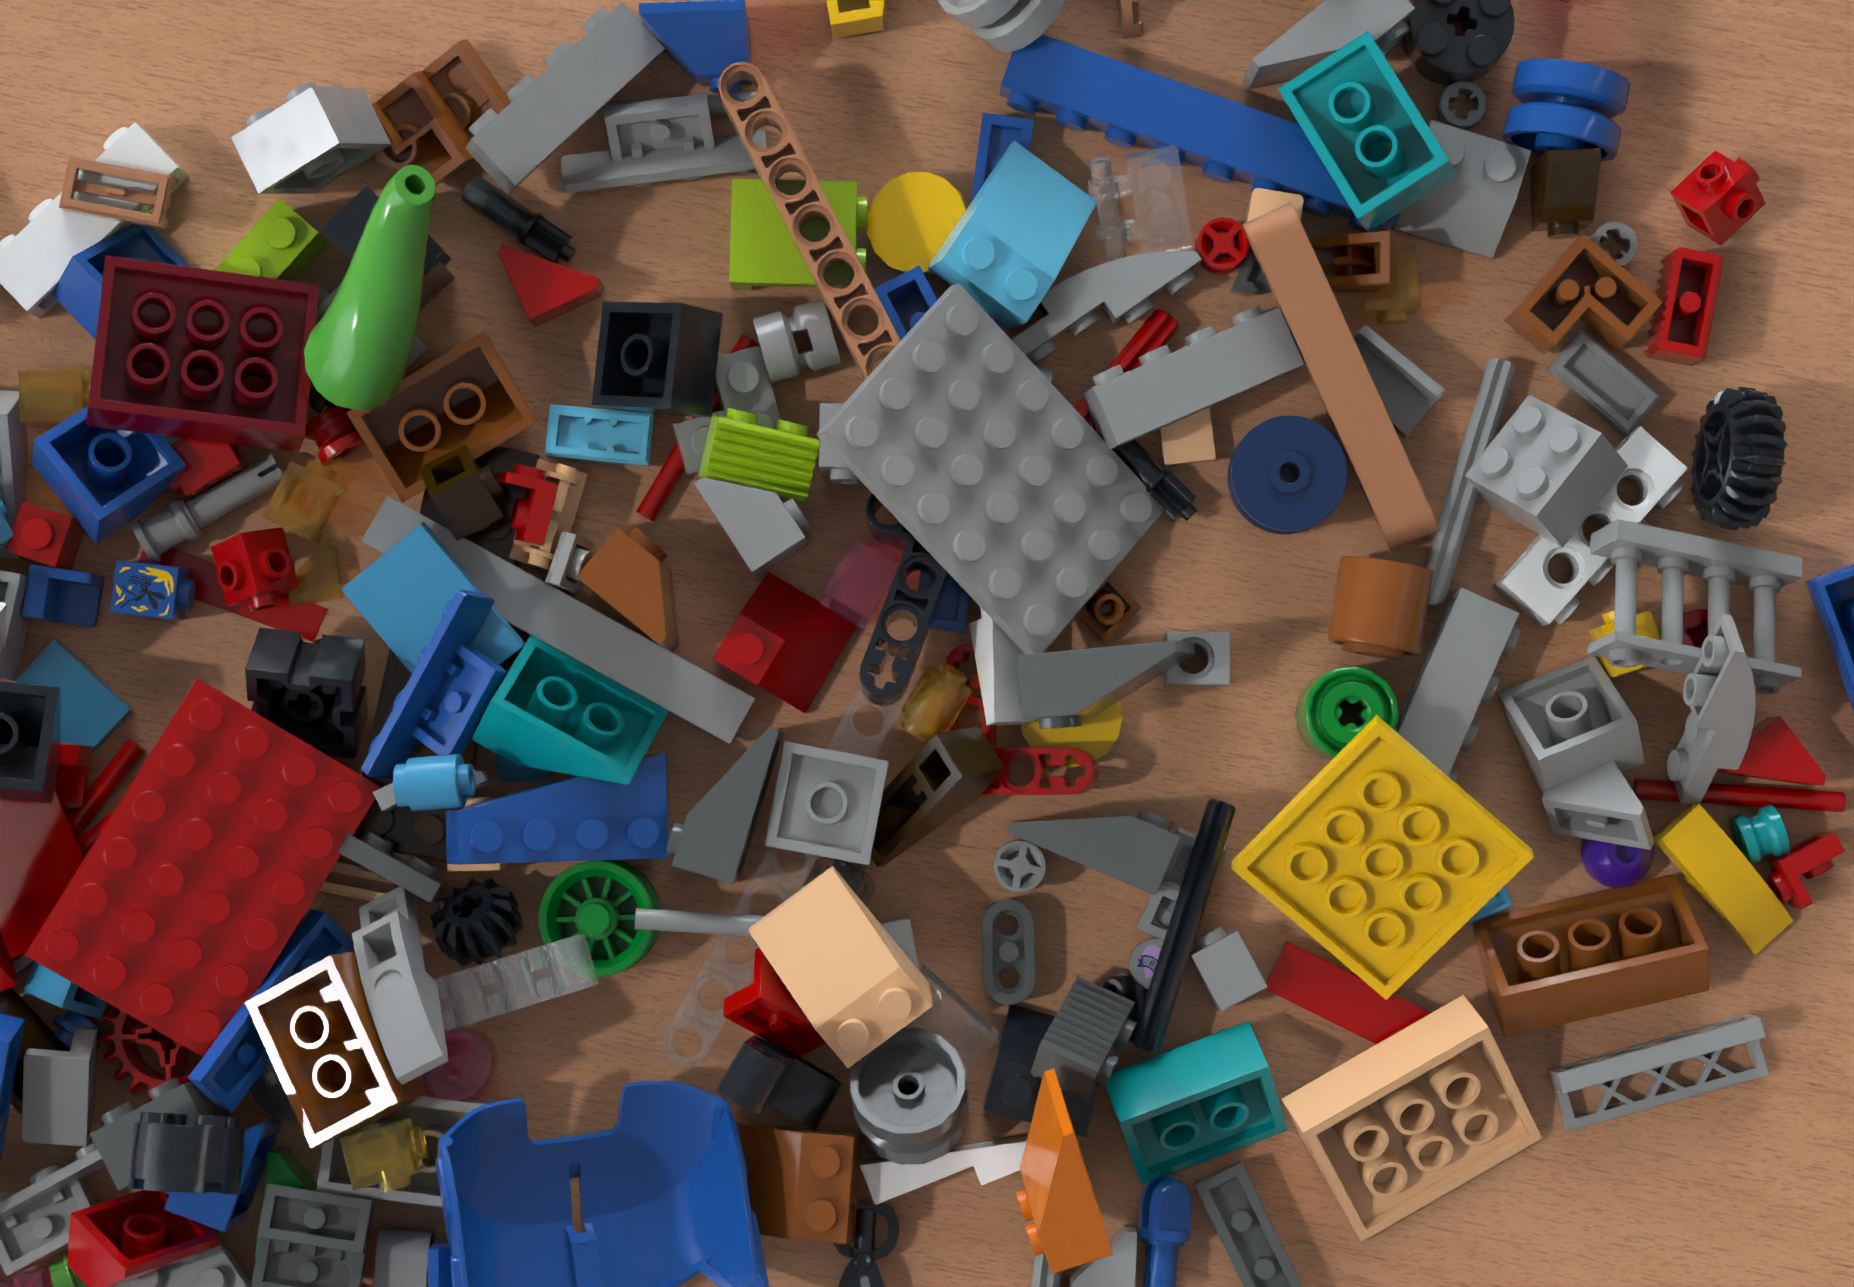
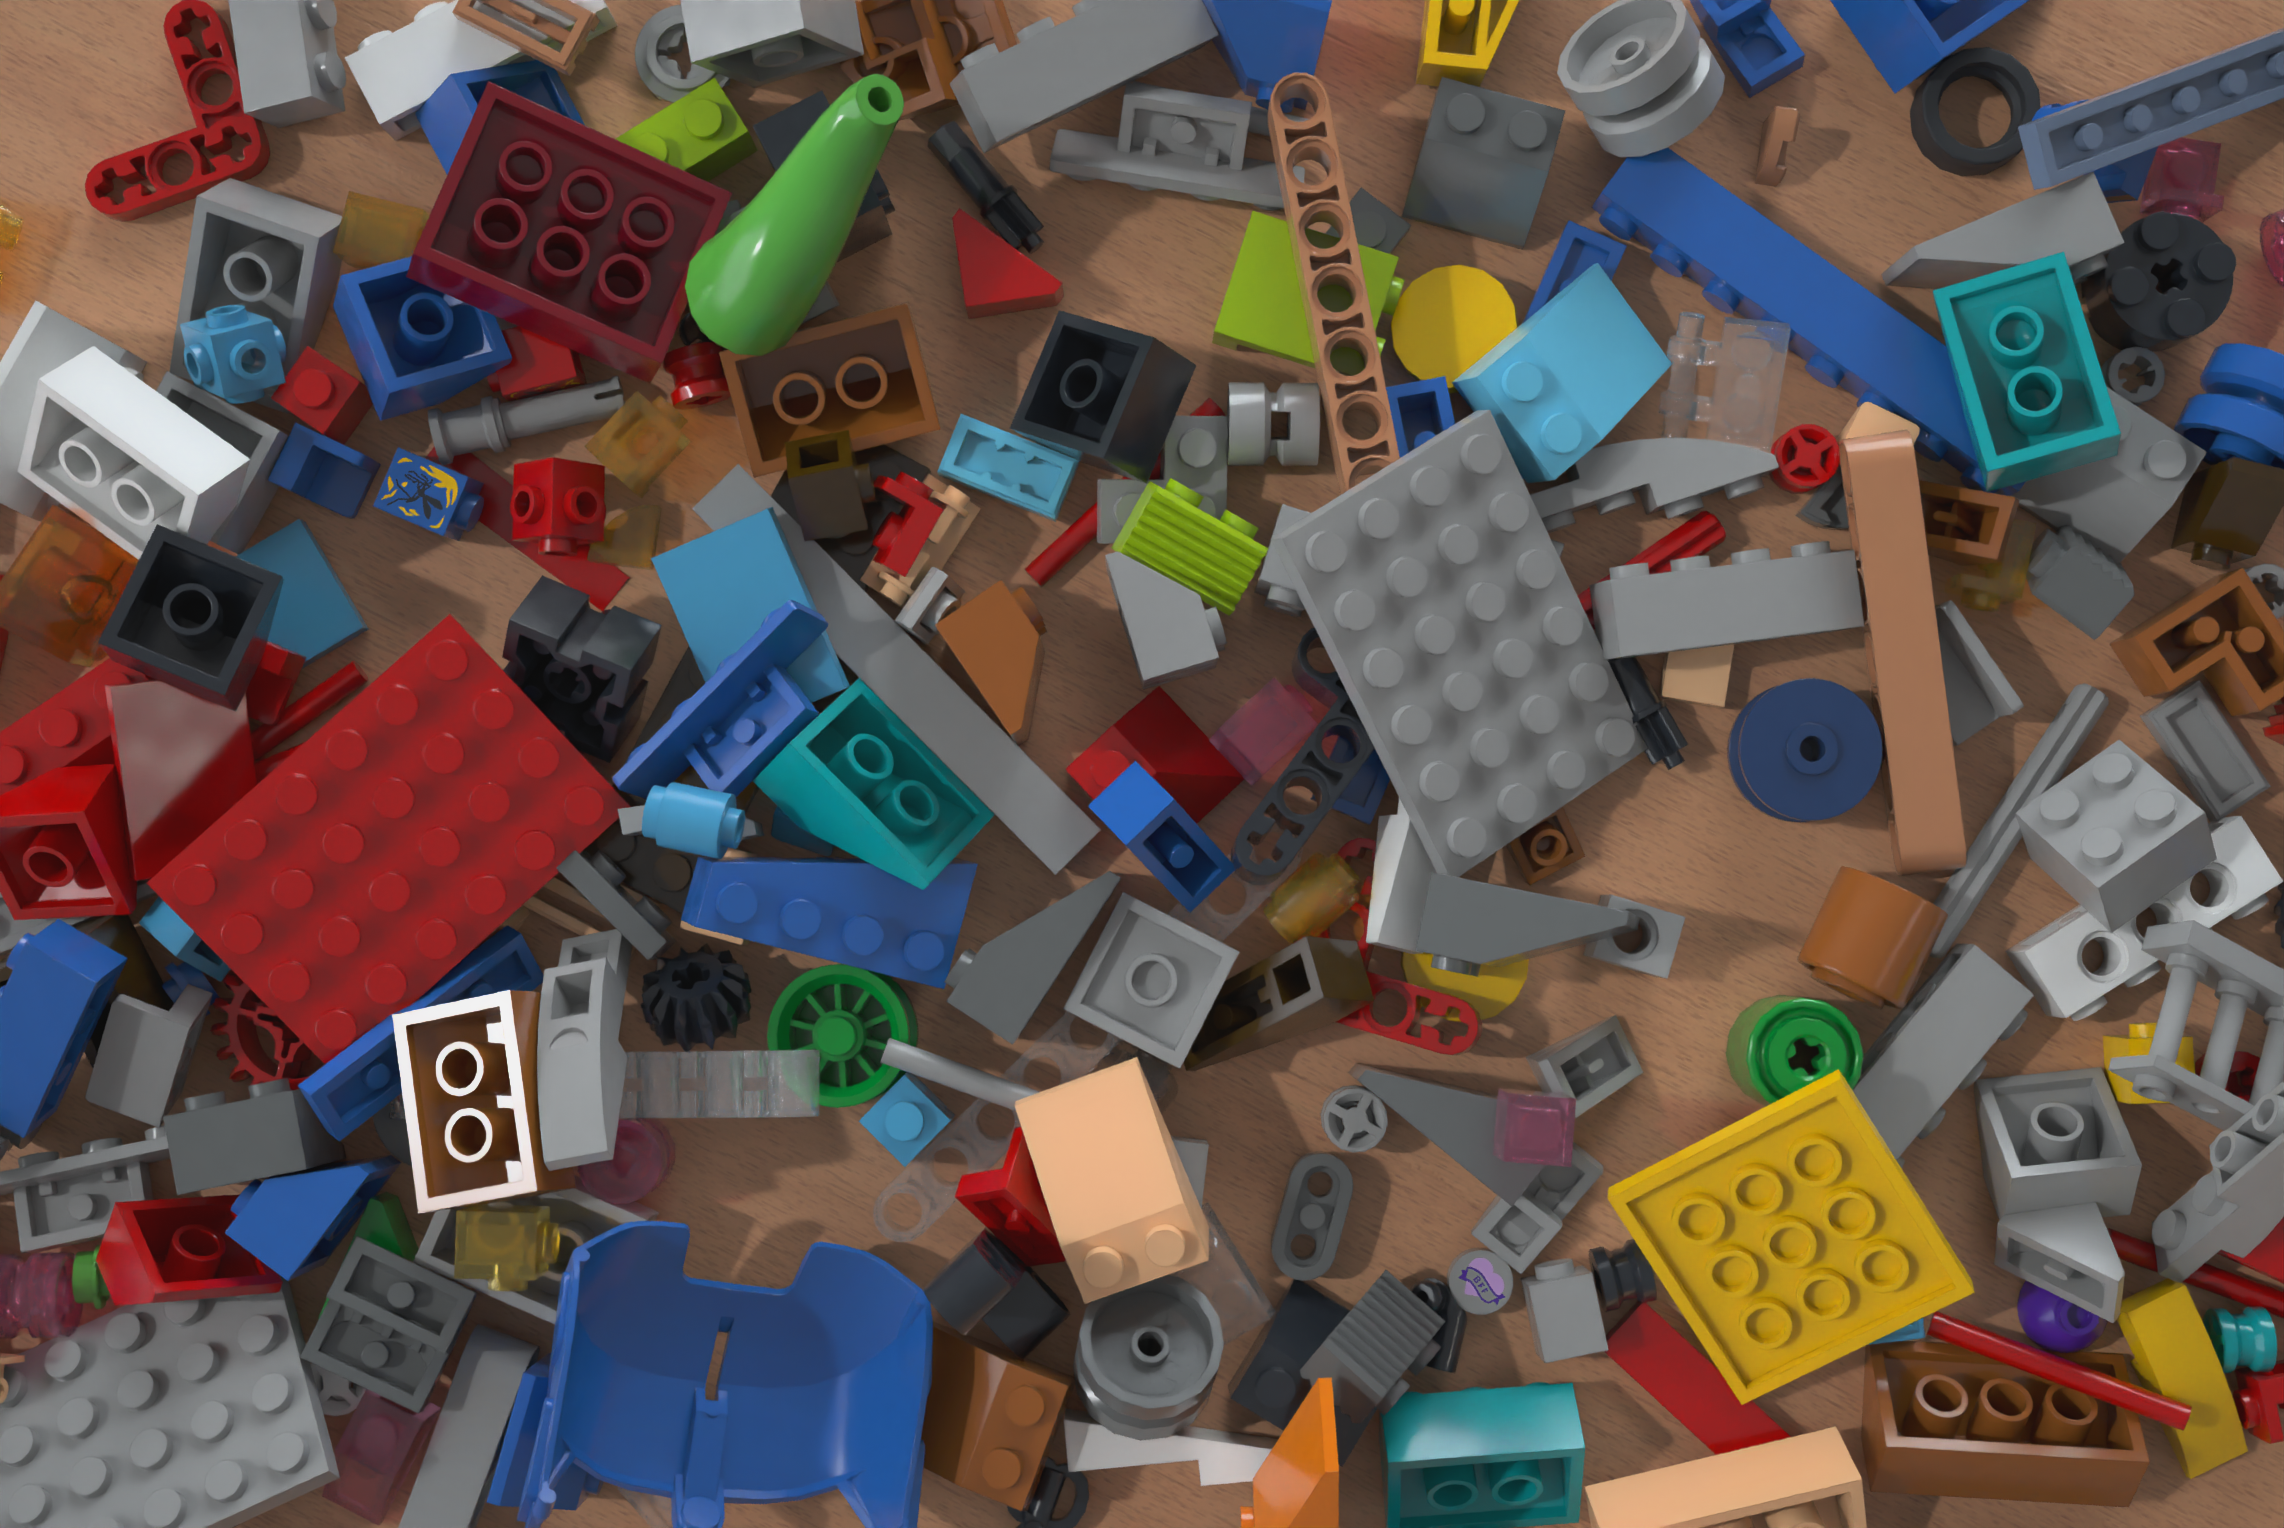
camera: 10 degrees right, 0 degrees up
black brick [129,1112,245,1195] -> none
black axle [1132,799,1236,1053] -> none
none -> light grey gear [635,5,730,103]
none -> dark azure brick [859,1073,955,1167]
none -> blue brick [1088,761,1235,913]
none -> dark grey plate [1325,187,1411,254]
none -> dark grey slope [1402,77,1566,250]
none -> clear pink brick [1493,1088,1576,1167]
none -> light grey slope [1526,1015,1644,1121]
none -> black wheel [1589,1239,1657,1312]
none -> red bar [1926,1311,2192,1431]
none -> dark grey brick [2023,525,2135,640]

